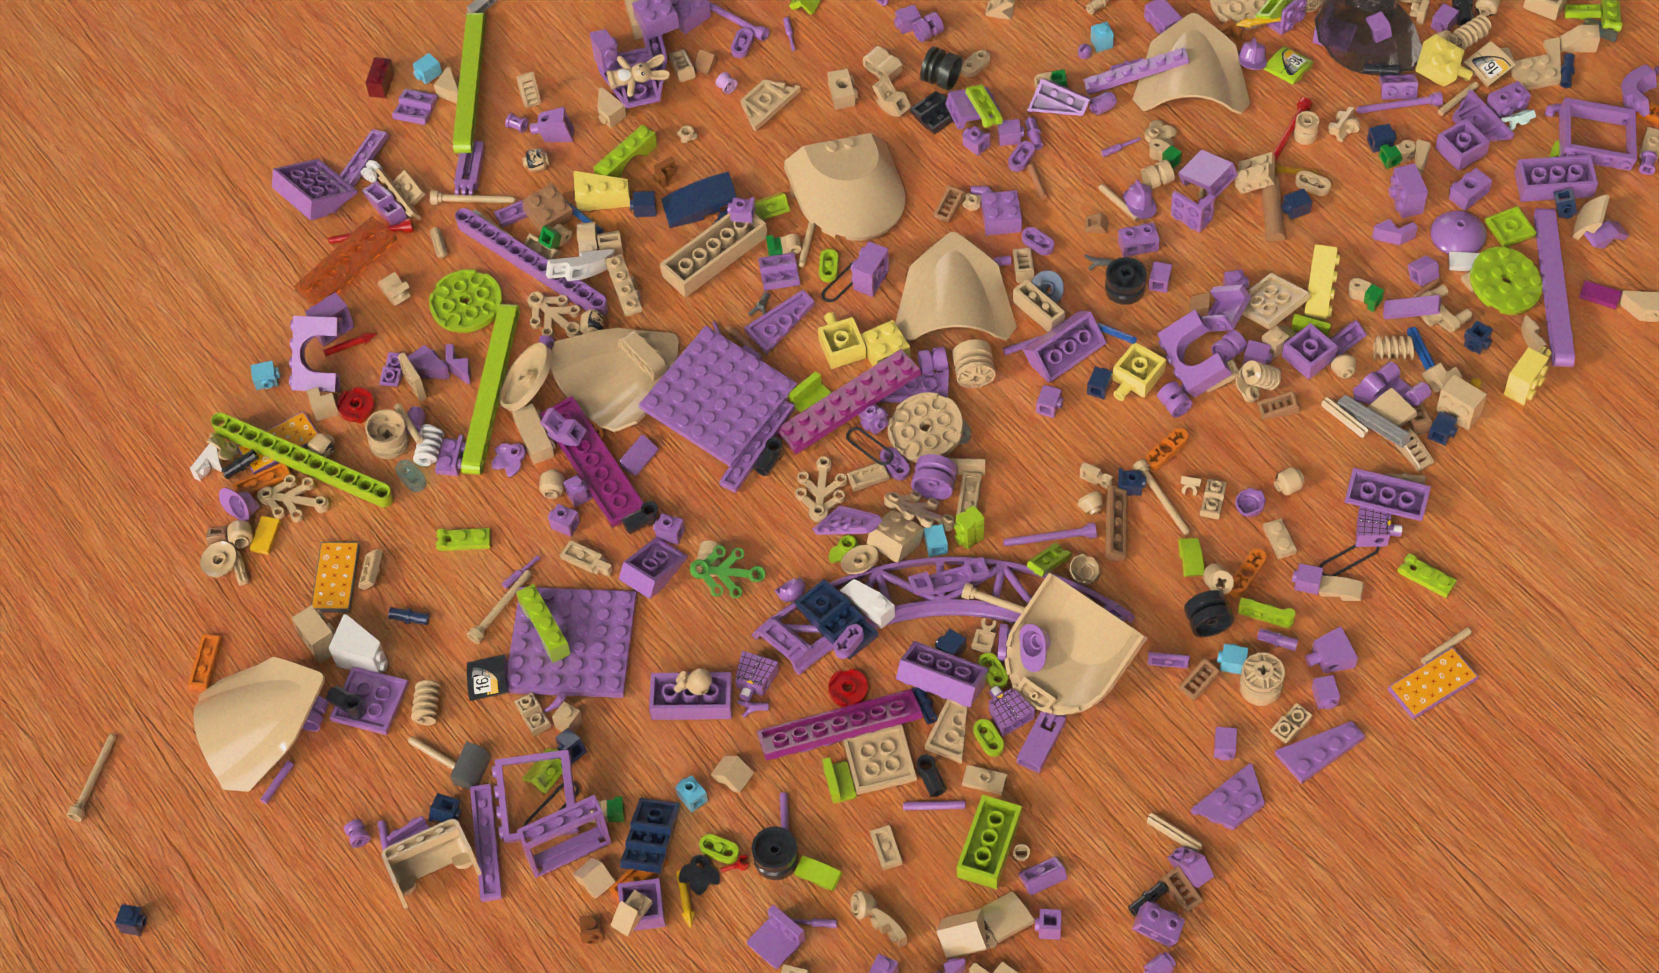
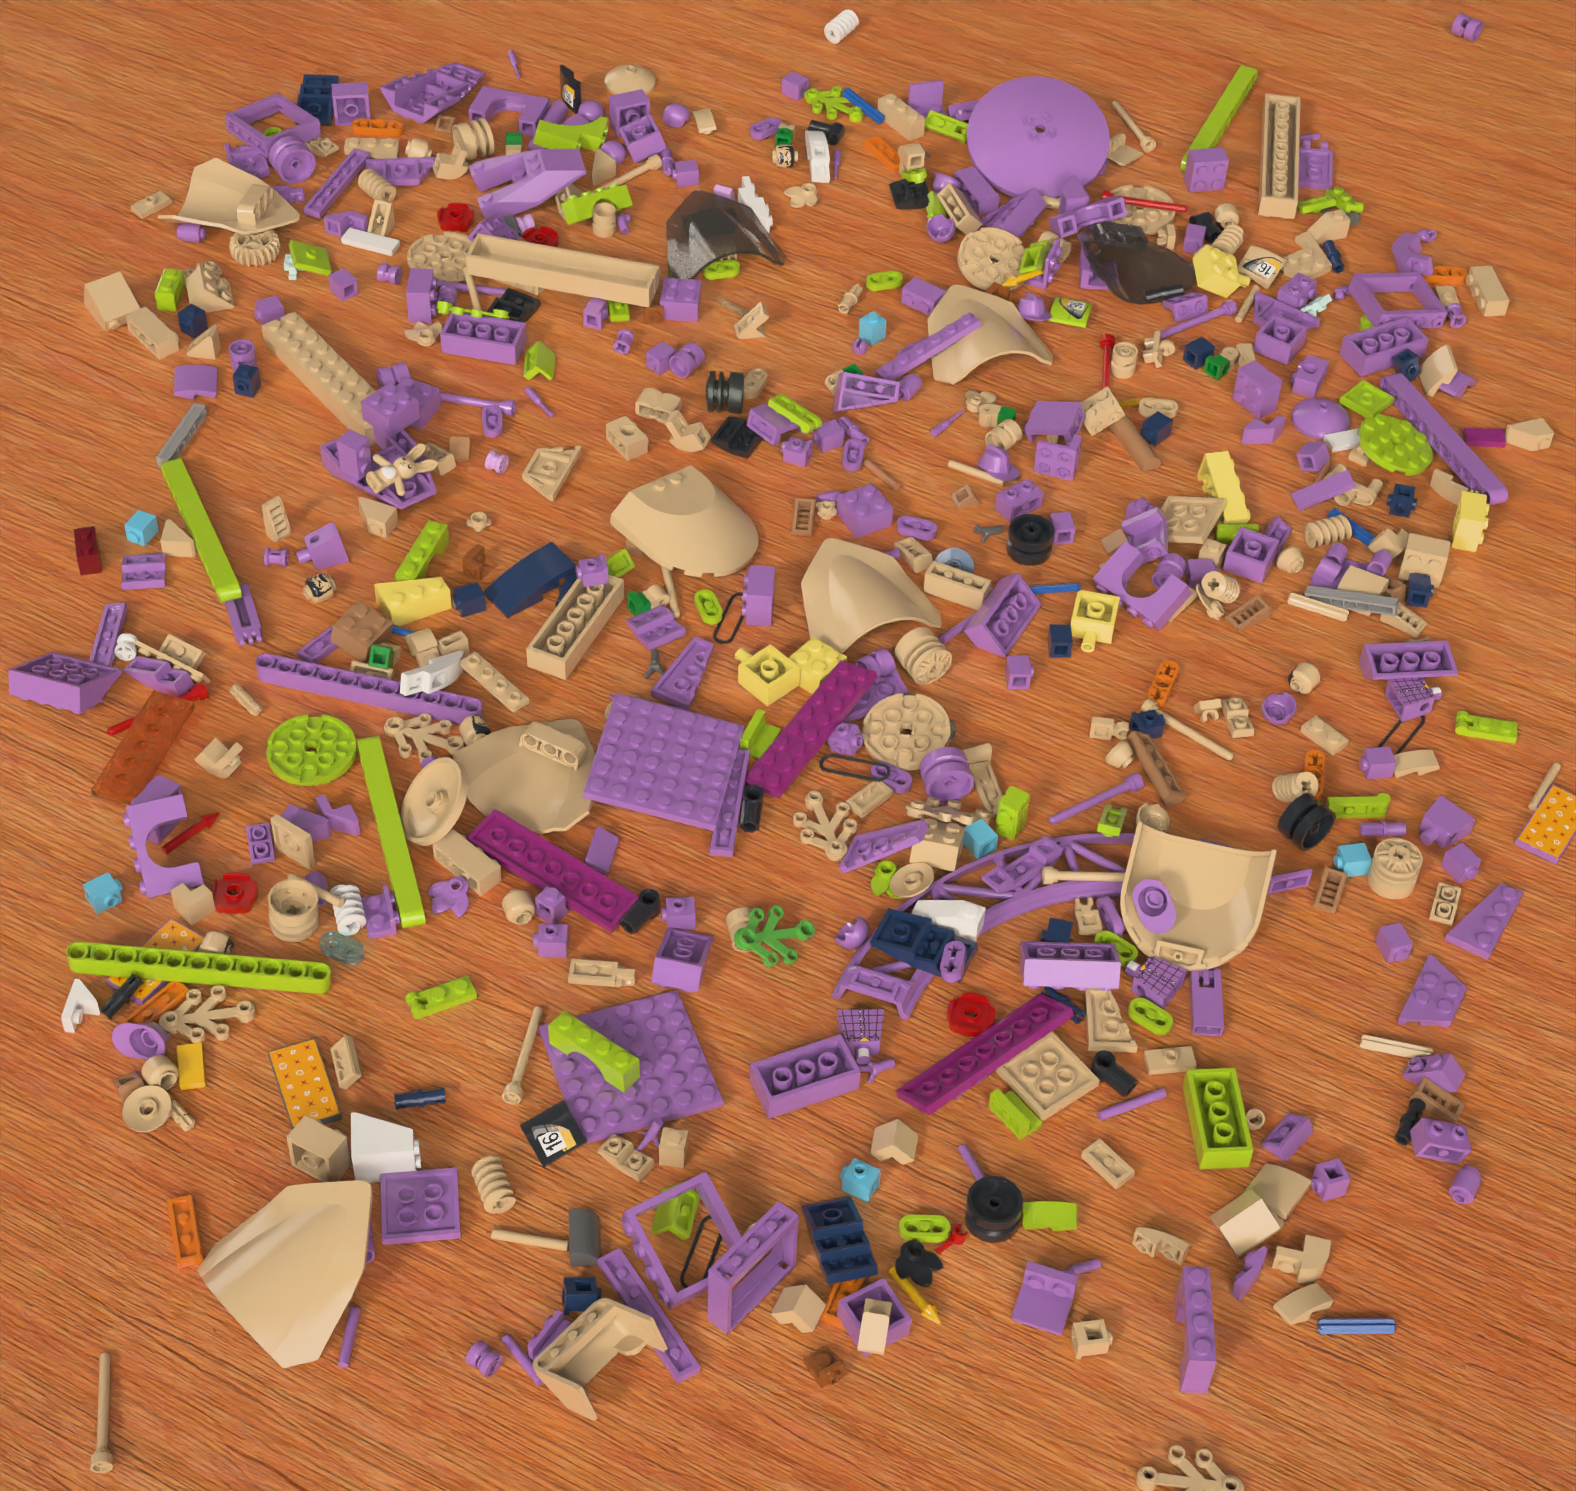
camera: 30 degrees left, 10 degrees down
tan plate [207,433,238,460] -> none
black piece [326,685,366,719] -> none
tan piece [430,190,516,205] -> none
medium lavender piece [501,555,540,589] -> none
medium lavender brick [540,408,587,446] -> none
dark blue brick [555,728,588,764] -> none
tan piece [674,668,712,695] -> none
tan cone [851,890,877,919] -> none
medium lavender wheel [1157,382,1192,418] -> none
lime slope [1178,538,1205,577] -> none
leg [1348,278,1384,312] -> none
medium lavender panel [1366,11,1392,43] -> none

